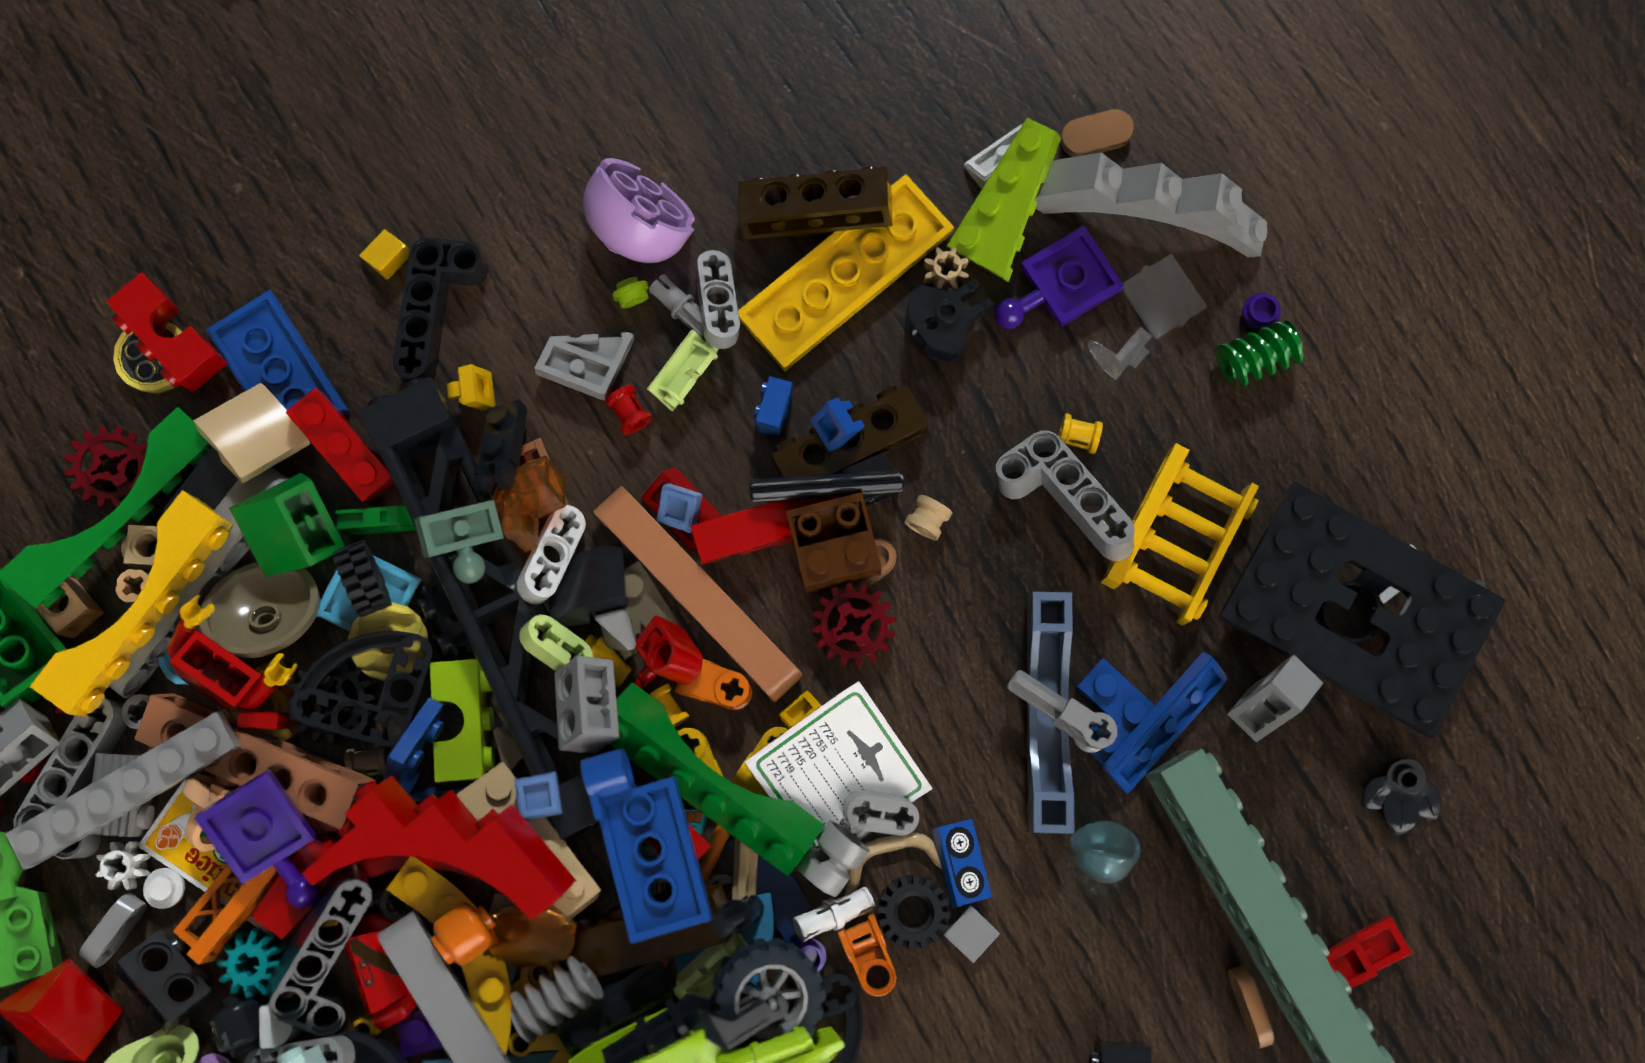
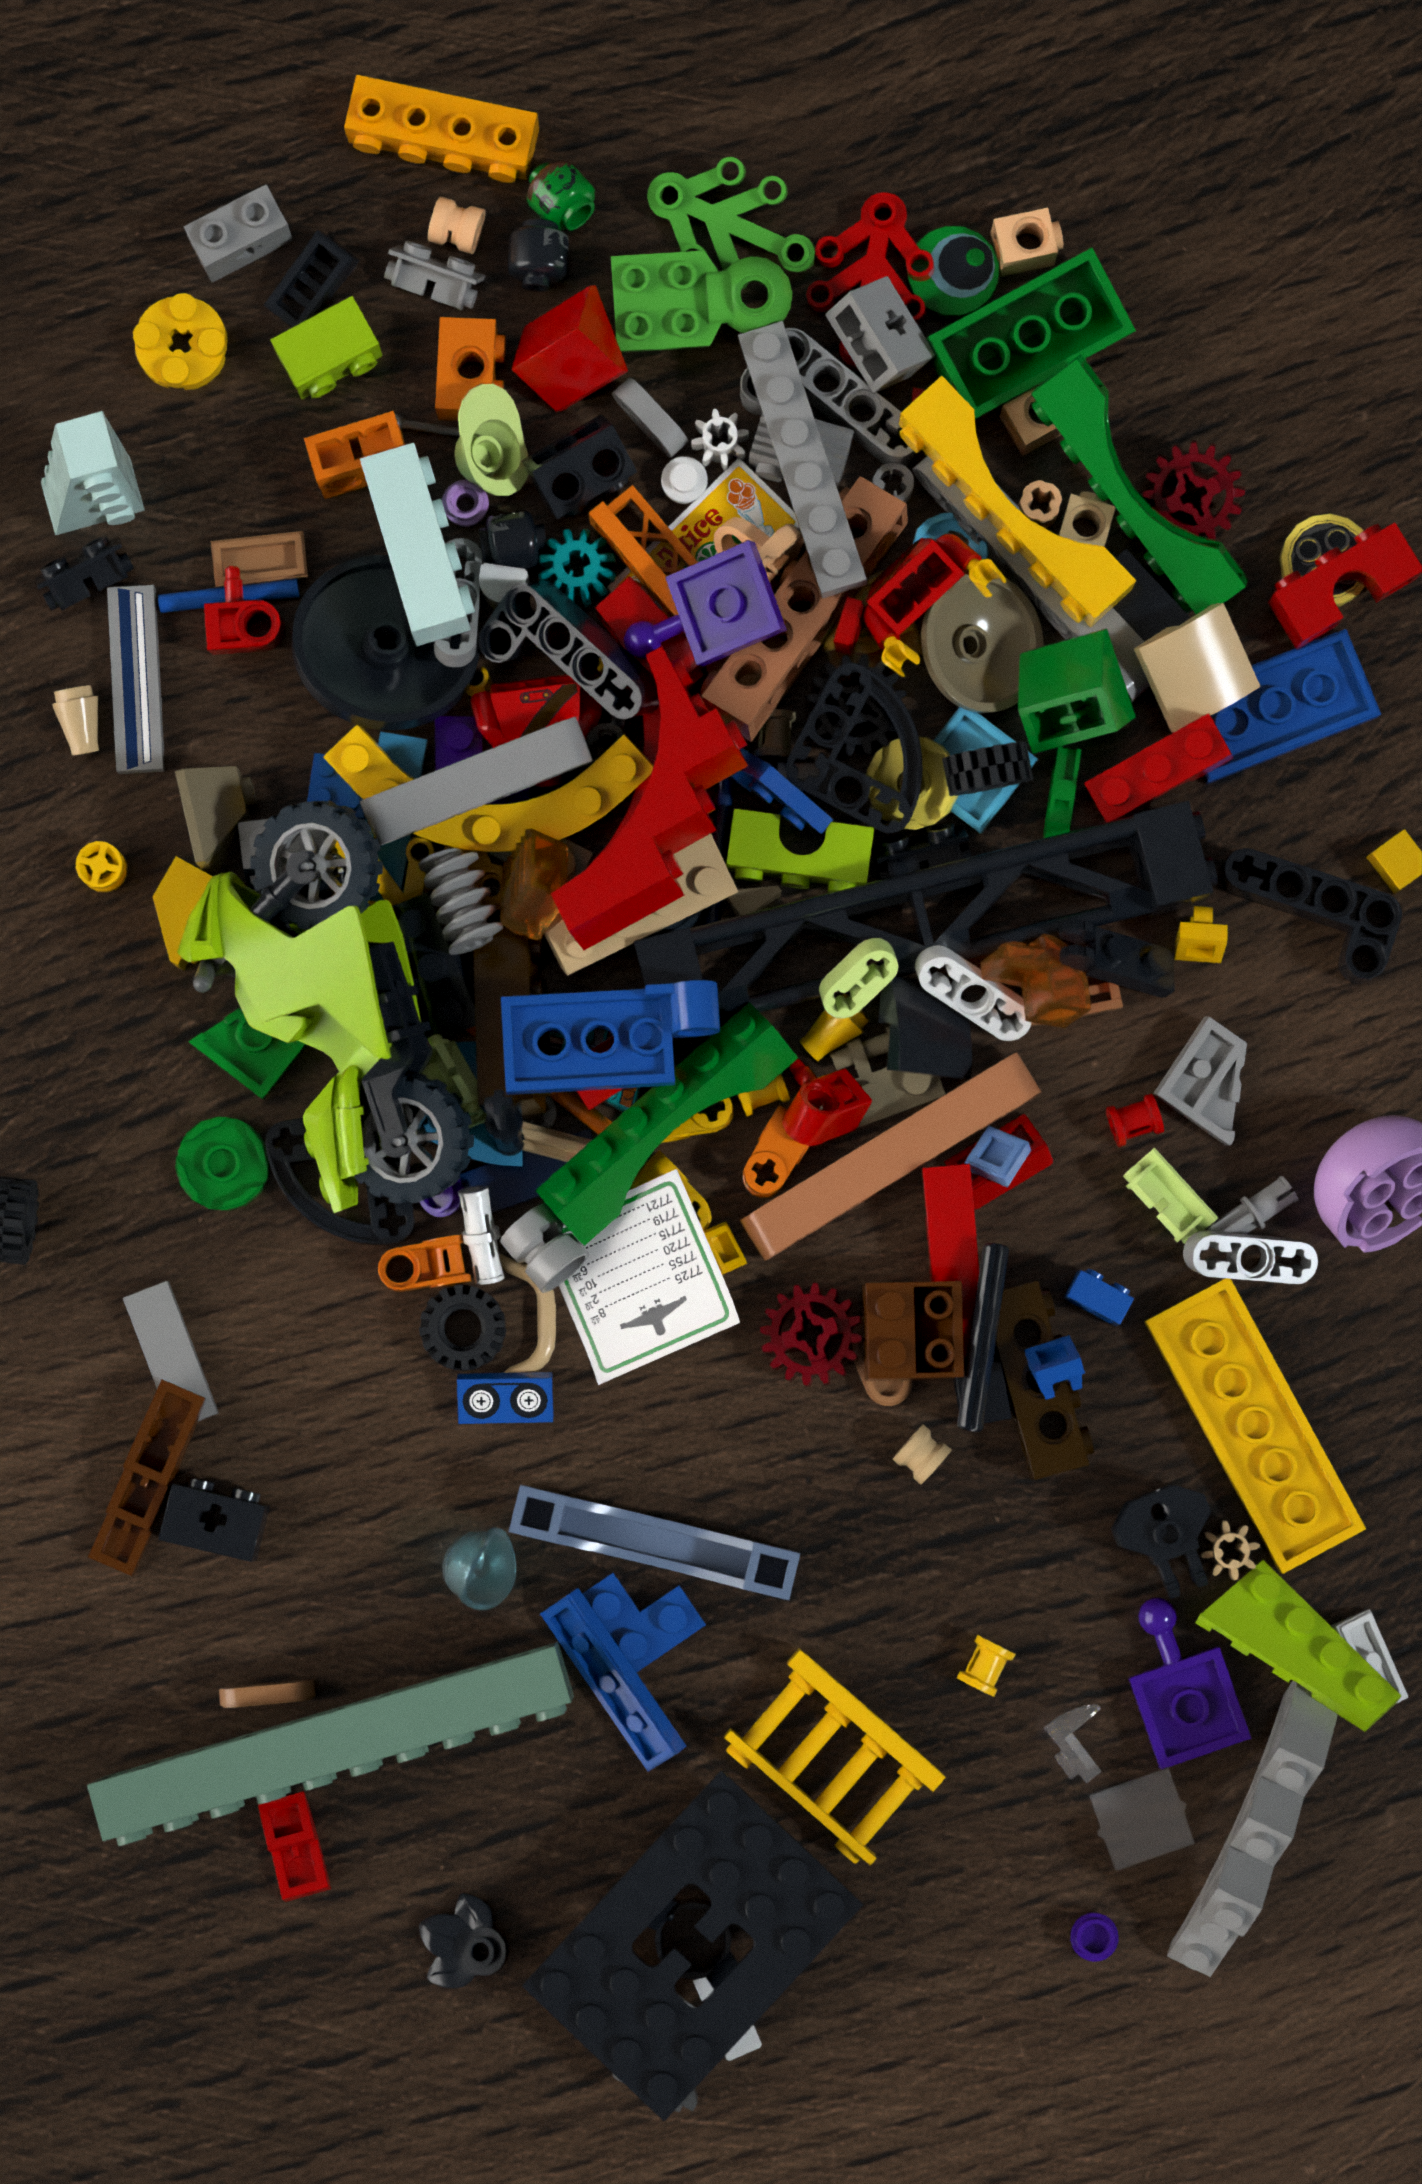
camera: 105 degrees right, 5 degrees up
sand green plate [414,500,504,583] -> none
orange head [430,902,496,966] -> none
medium blue tile [514,772,563,821] -> none
light grey brick [554,656,619,753] -> none
light grey slope [595,607,636,650] -> none
lime plate [612,277,649,308] -> none
dark brown brick [738,166,893,240] -> none
light grey beam [843,790,919,836] -> none
light grey tile [943,905,1000,963] -> none
light grey beam [996,430,1135,561] -> none
light grey connector [1007,670,1118,753] -> none
medium nougat tile [1060,109,1134,157] -> none
green piece [1216,320,1304,387] -> none
light grey brick [1227,654,1323,742] -> none

